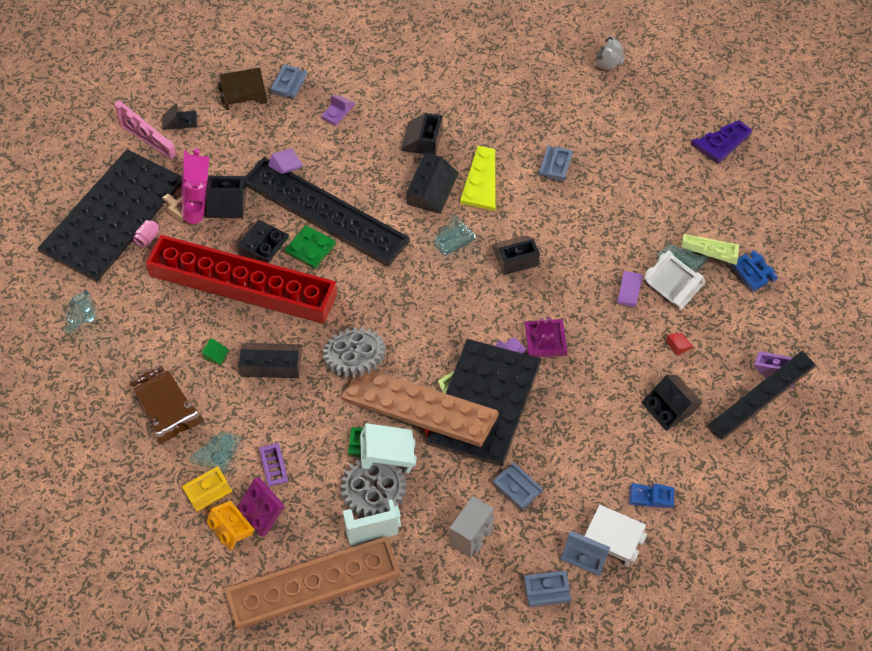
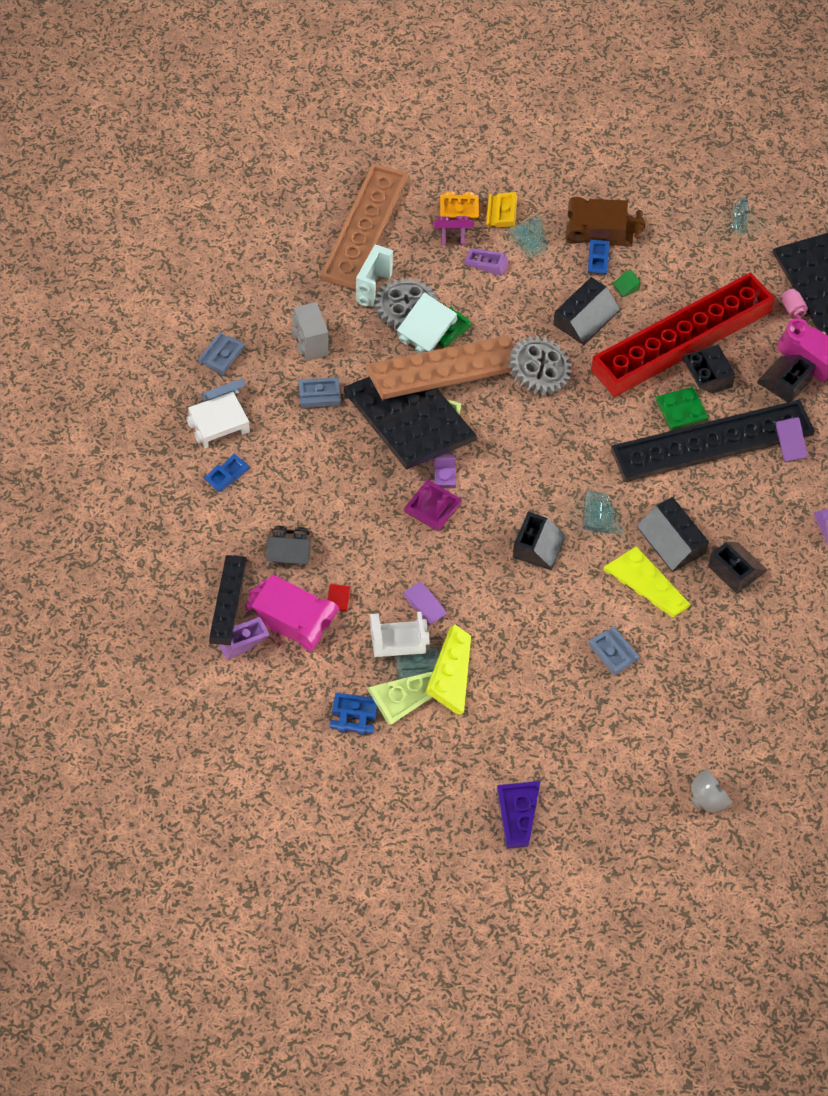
camera: 125 degrees right, 0 degrees up
none -> dark pink piece [244,574,339,652]
none -> neon yellow wing [426,624,471,715]
none -> blue slope [588,239,609,275]

